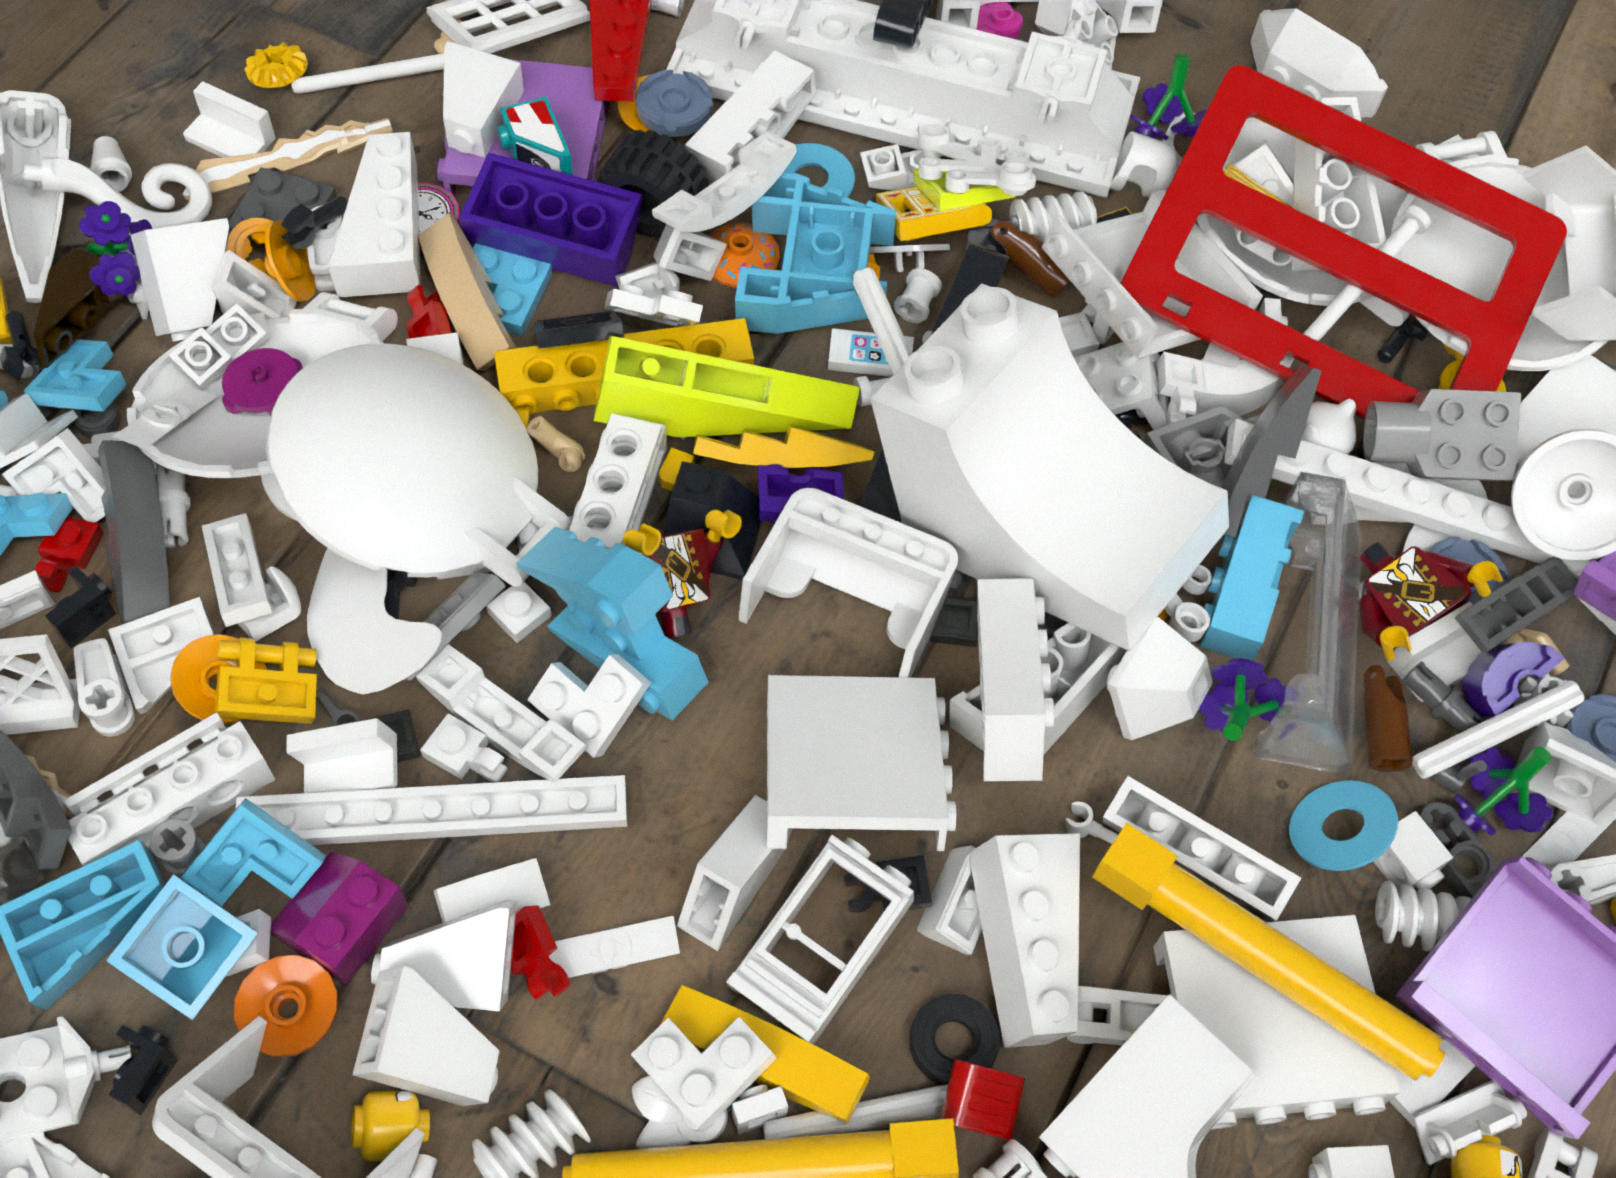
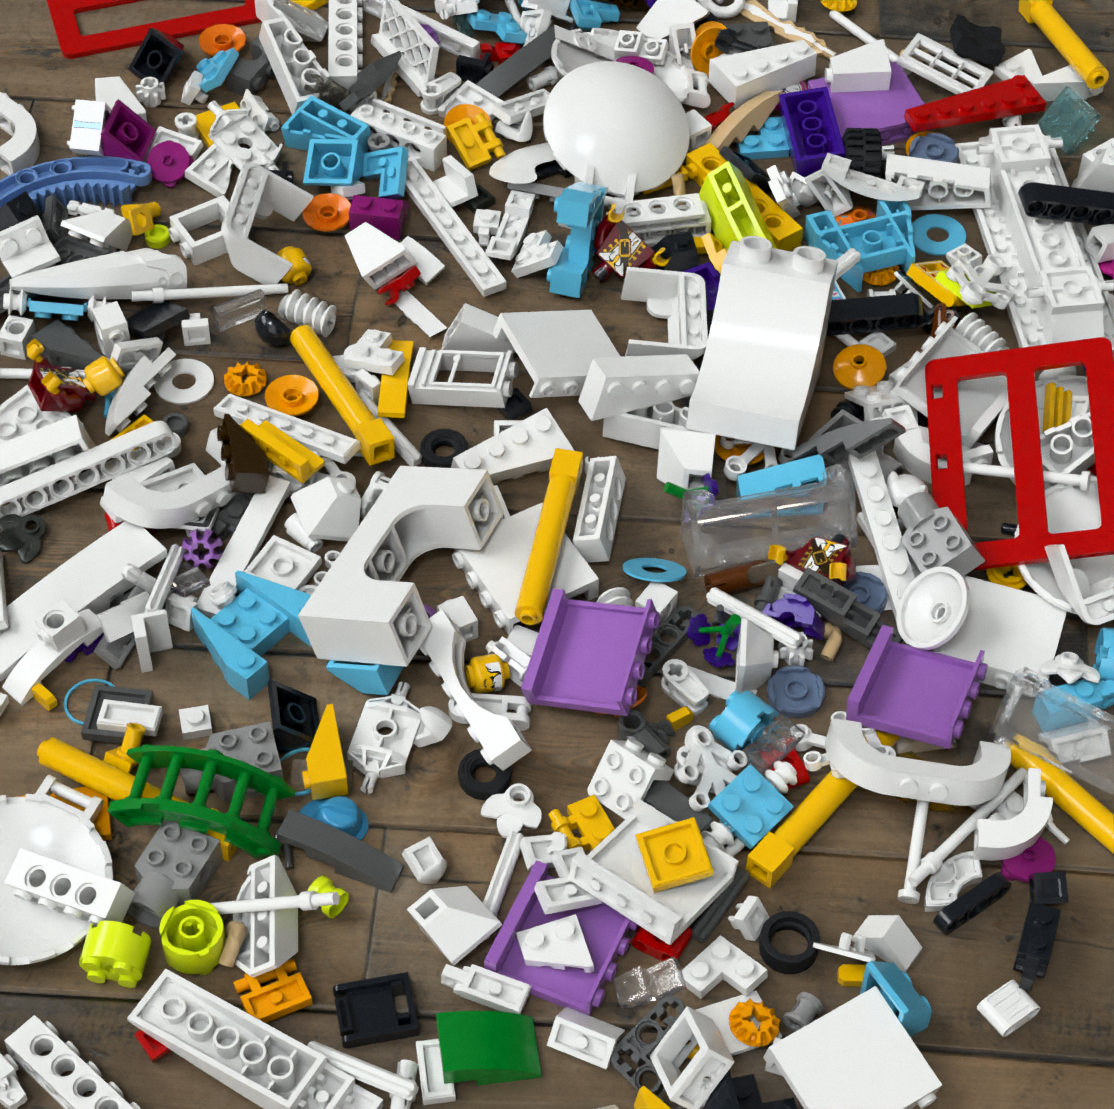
camera: 70 degrees right, 10 degrees down
dark grey hand [316,688,361,726] -> none
white slope [352,965,500,1106] -> none
slope [496,96,573,175] -> none
red piece [940,1059,1025,1140] -> none

